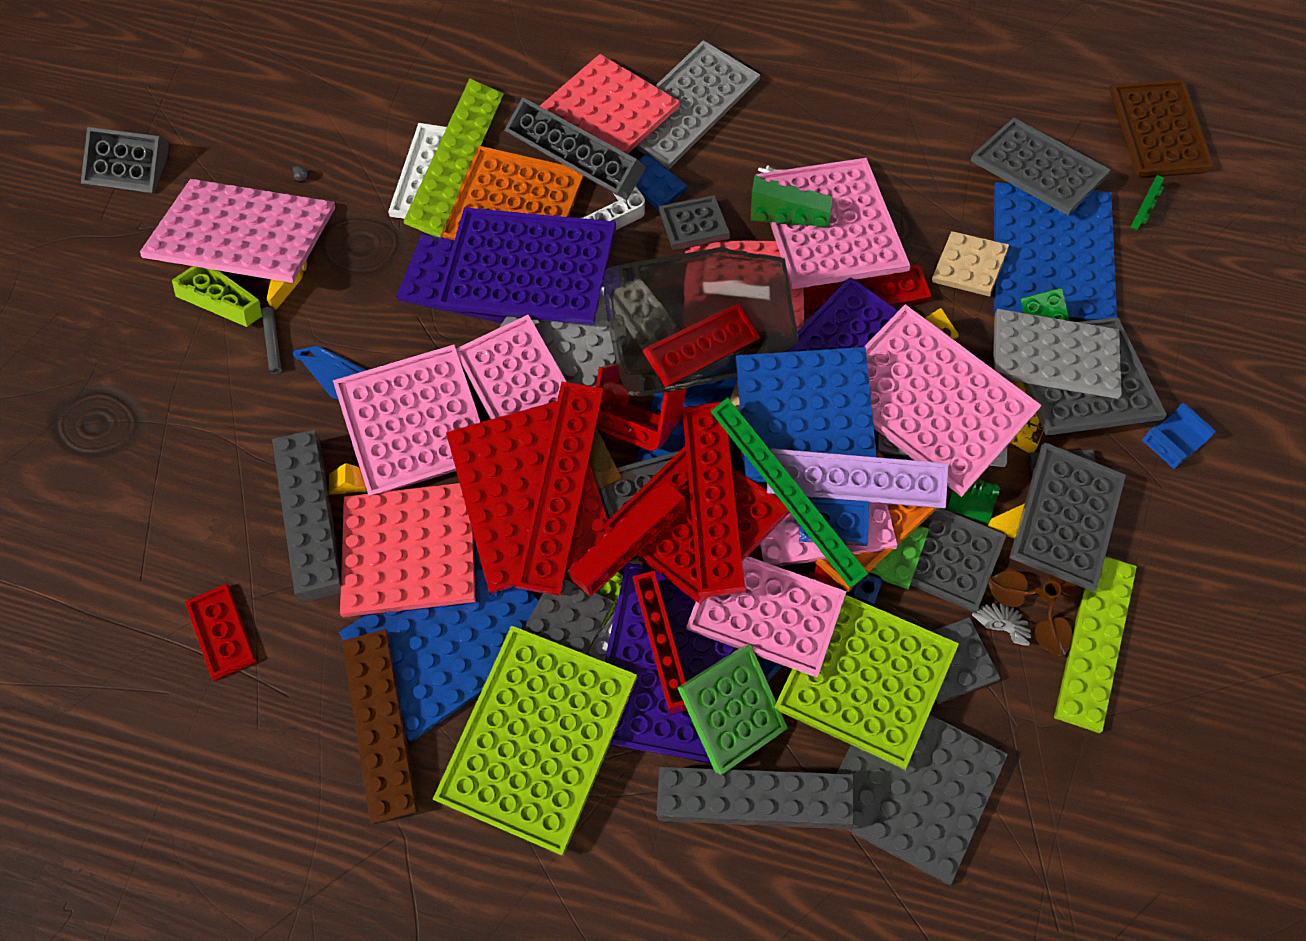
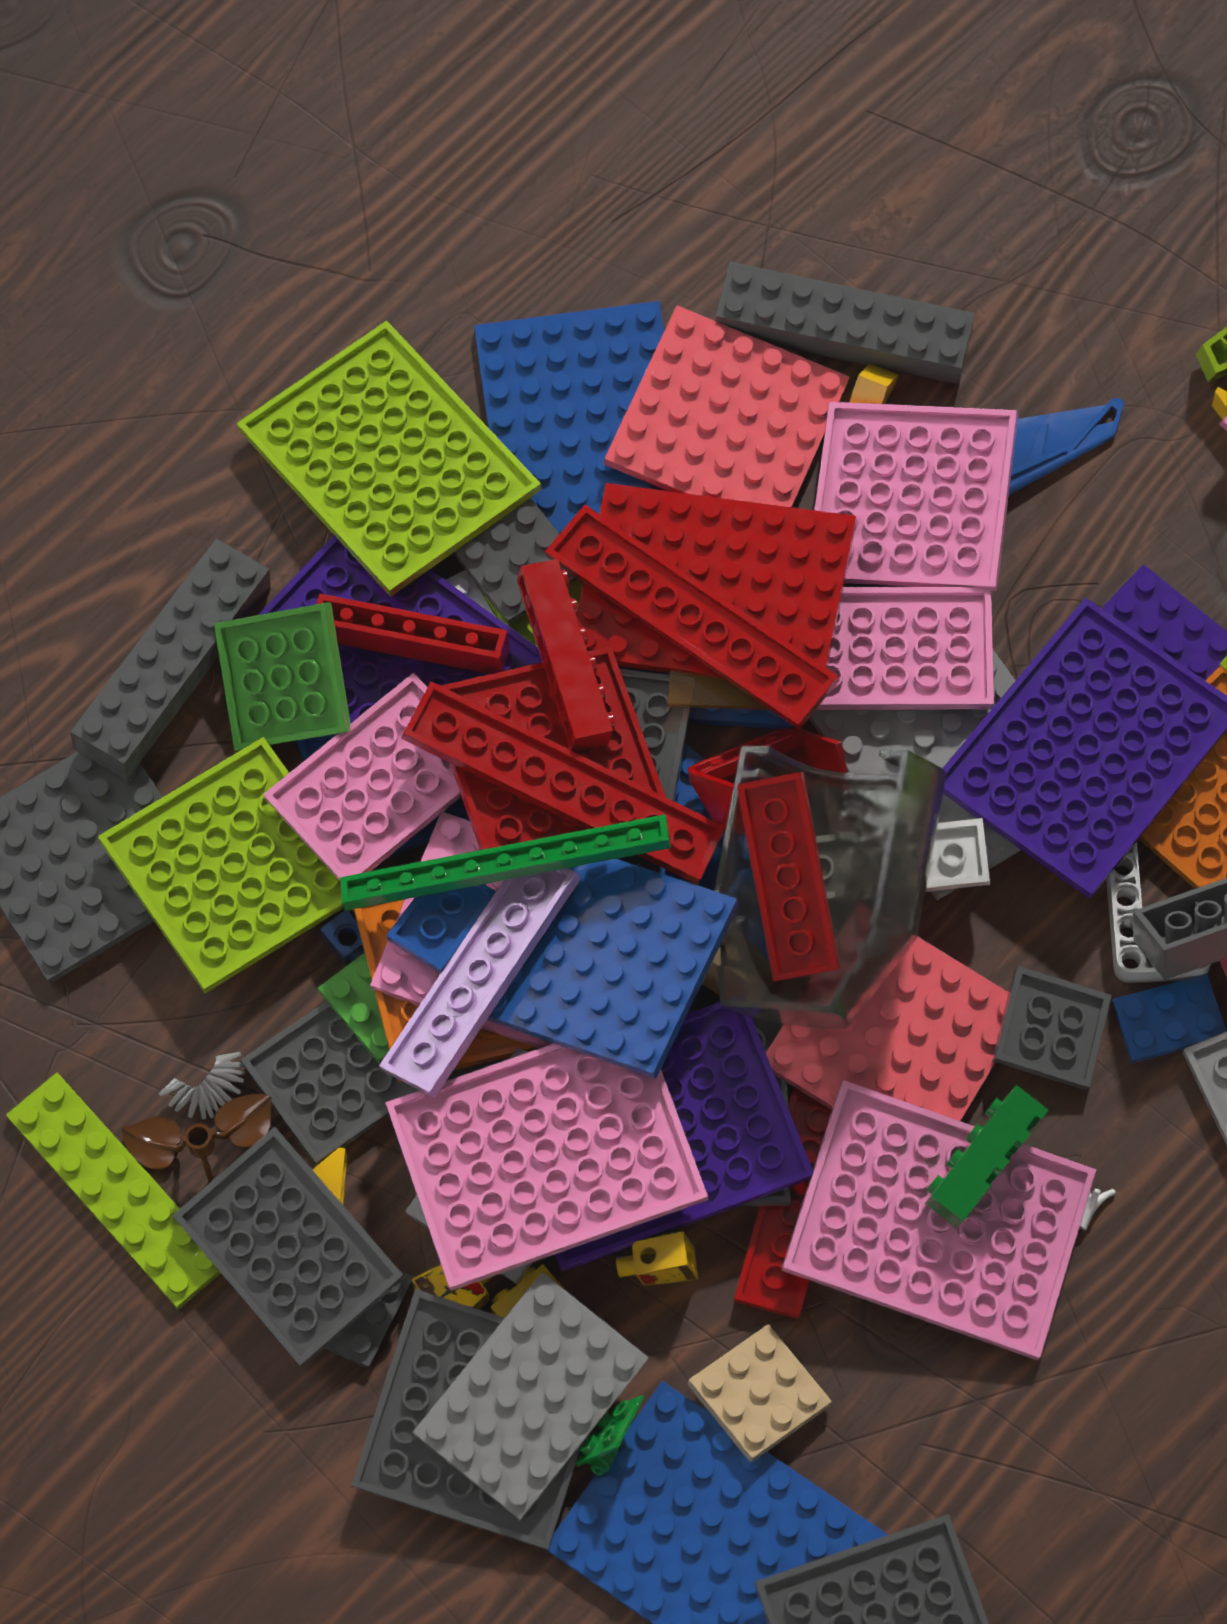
camera: 120 degrees right, 5 degrees up
red tile [185,583,257,681] -> none
dark grey piece [262,307,282,374] -> none
reddish brown plate [342,629,419,824] -> none
dark grey plate [931,617,1000,705] -> none
green hinge [947,479,1000,524] -> none
blue panel [1142,403,1216,469] -> none

